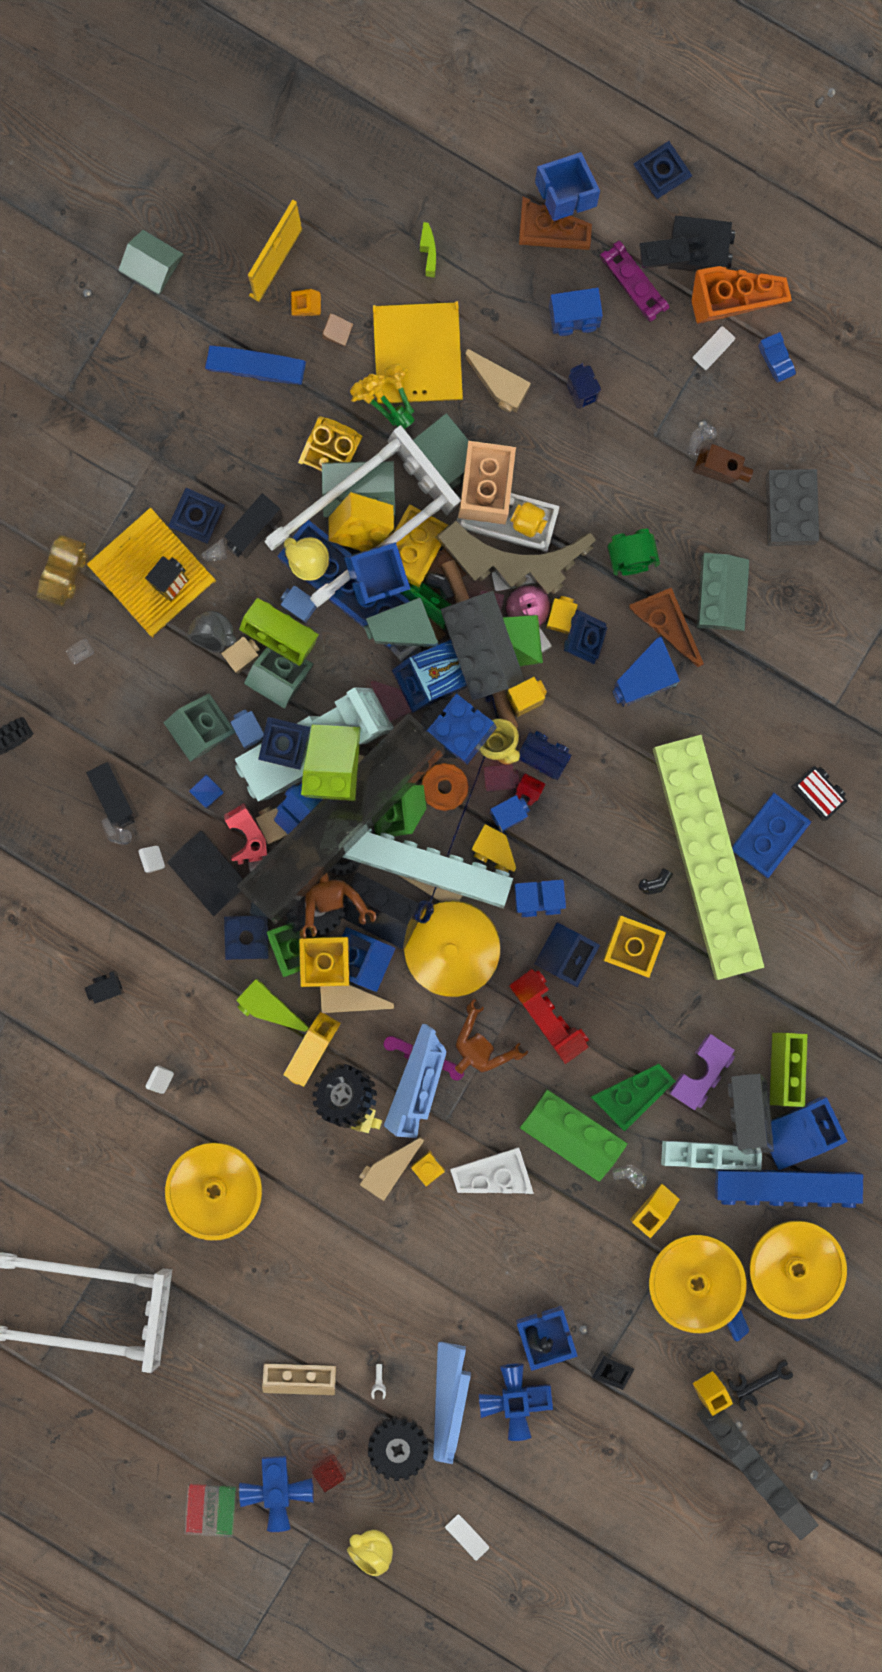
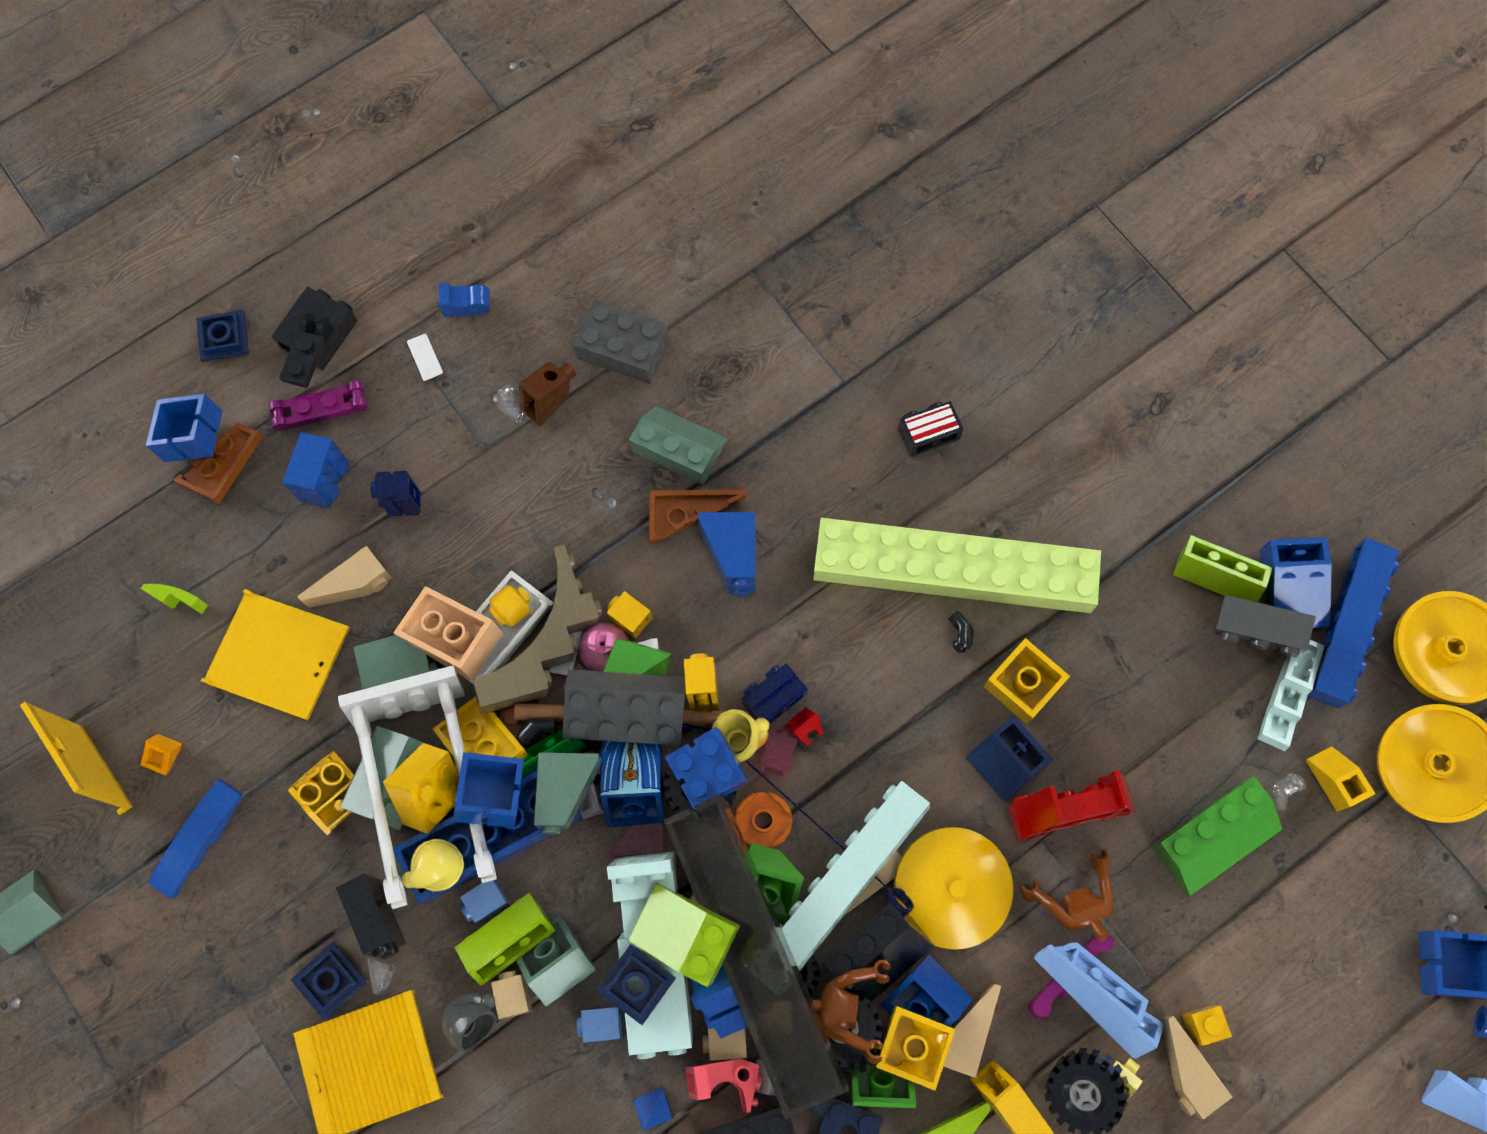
camera: 65 degrees left, 15 degrees down
black brick [145,556,189,601] -> none
sand green slope [163,693,236,762] -> none
medium nougat slope [322,313,353,347] -> none
plant [350,364,415,429] -> none
white wing [450,1147,534,1194] -> none
yellow slope [471,824,516,872] -> none
blue brick [489,795,530,833] -> none
blue piece [514,879,566,917] -> none
black arm [525,1326,553,1354] -> none
dark blue piece [564,610,608,664] -> none
green wing [590,1063,676,1132] -> none
green brick [607,529,660,576] -> none
medium lavender arch [669,1033,735,1110] -> none
orange wedge [691,266,792,324] -> none
blue tile [732,793,811,879] -> none

